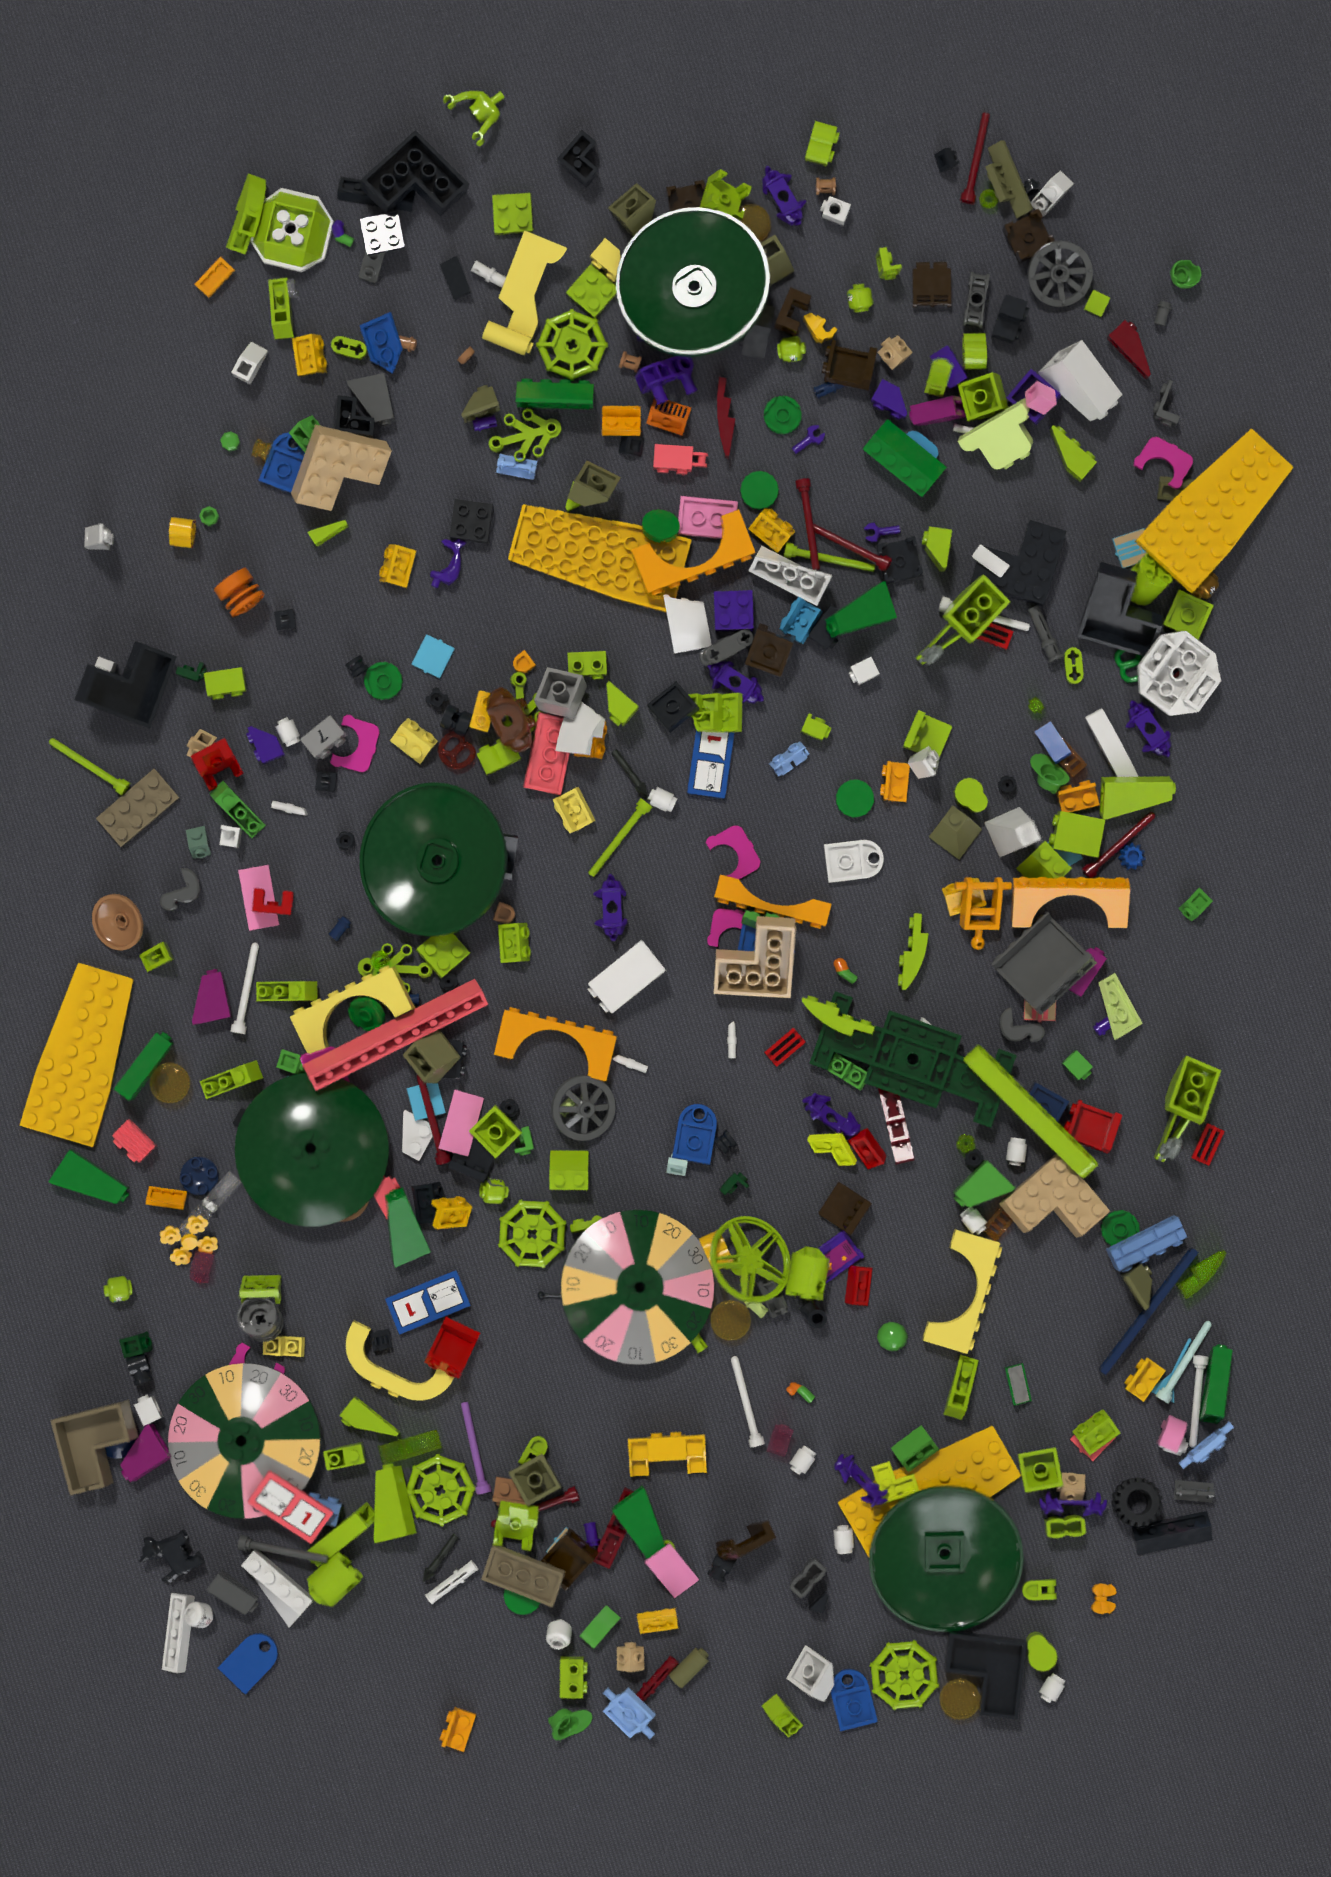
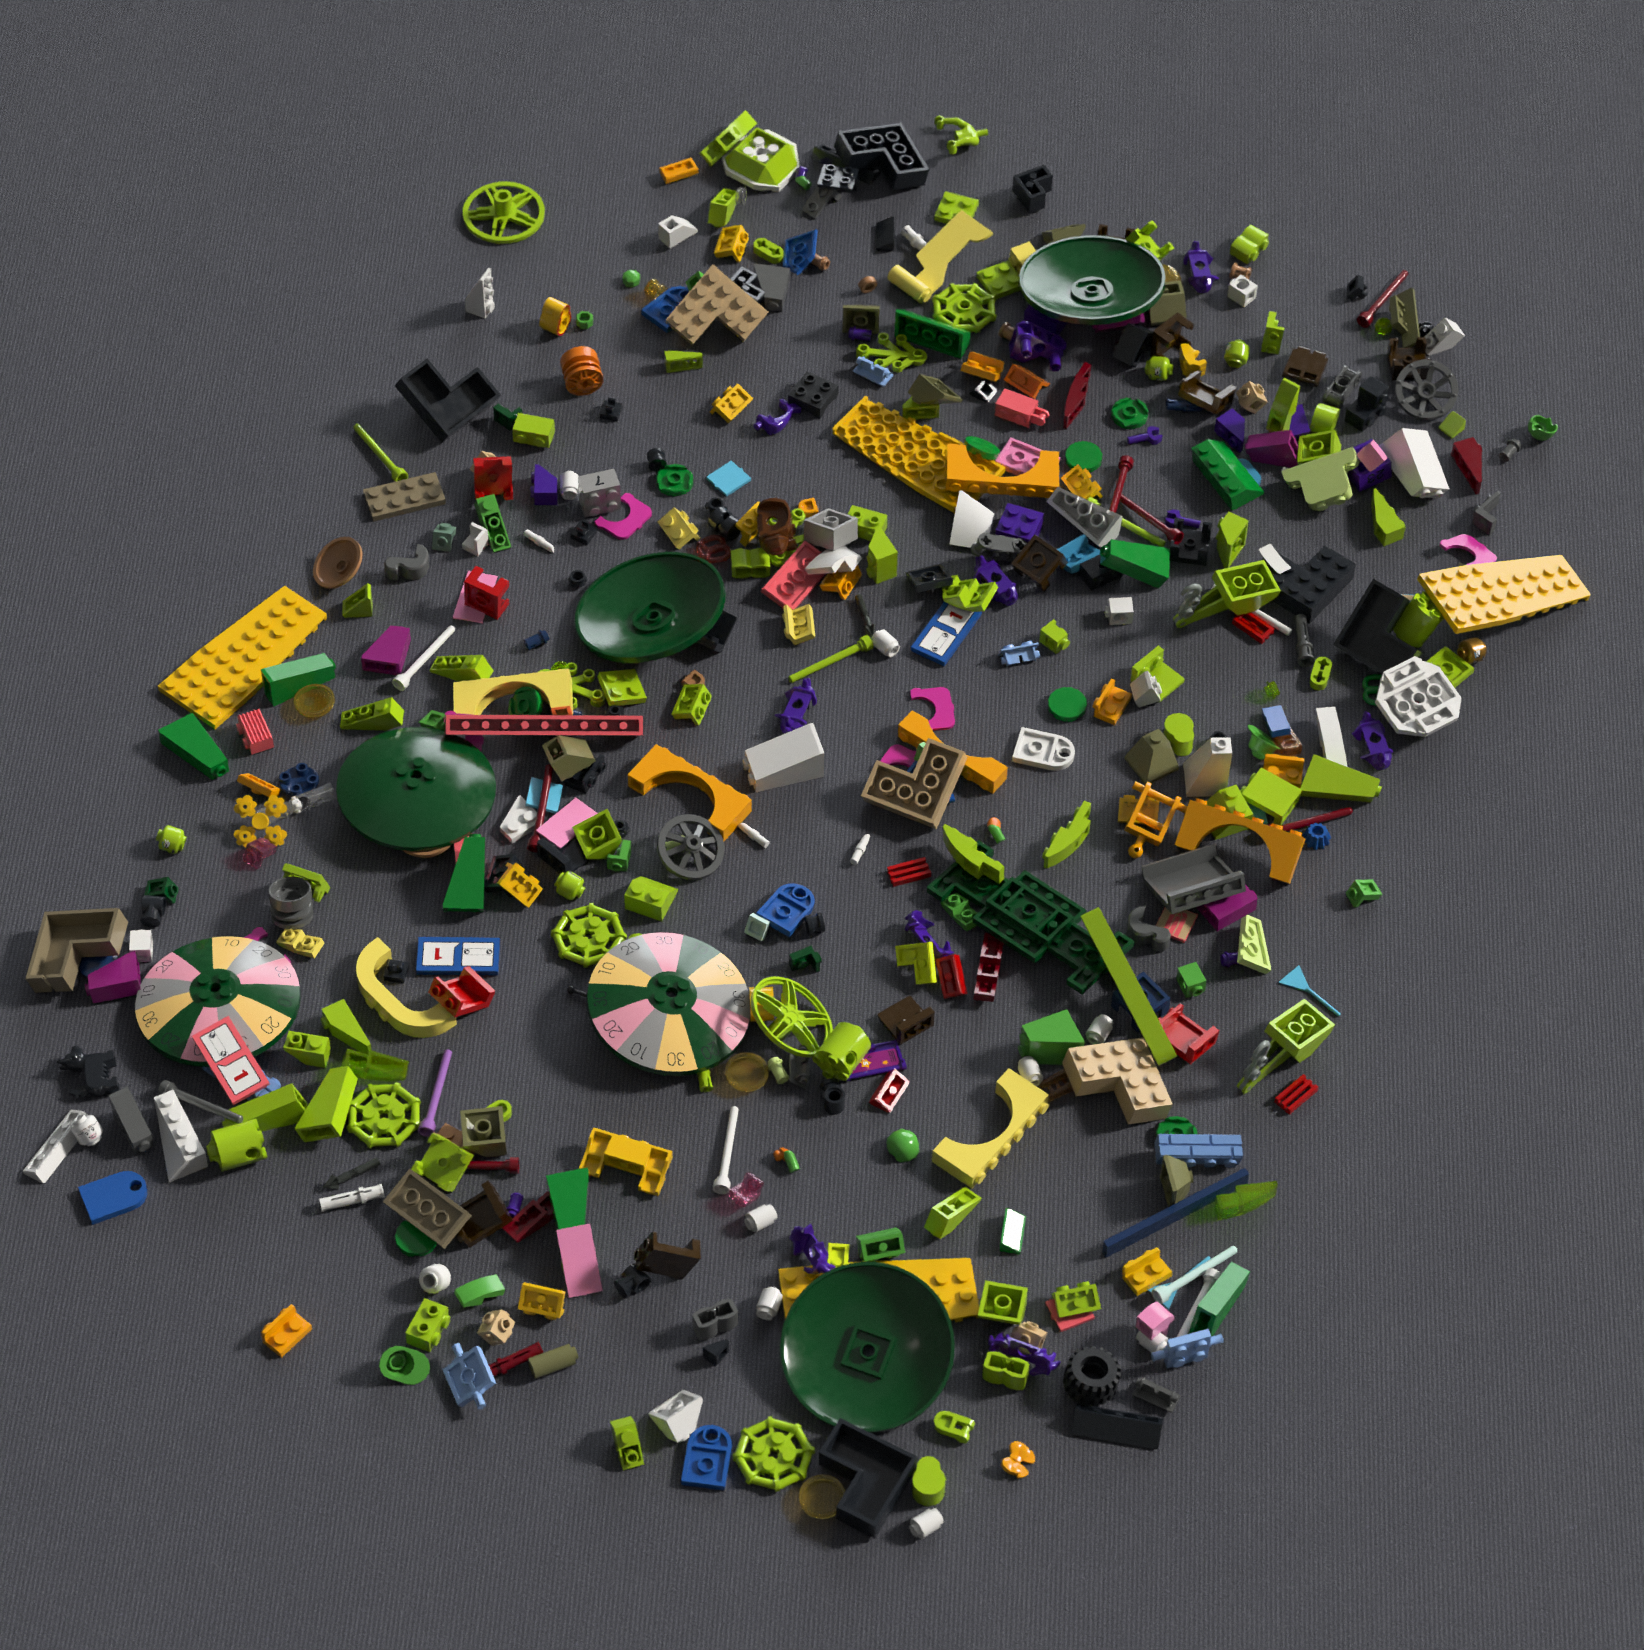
camera: 20 degrees right, 35 degrees down
clear neon green plate [956,1134,975,1153] -> none
none -> lime wheel [463,182,545,244]
none -> medium azure piece [1278,965,1340,1016]

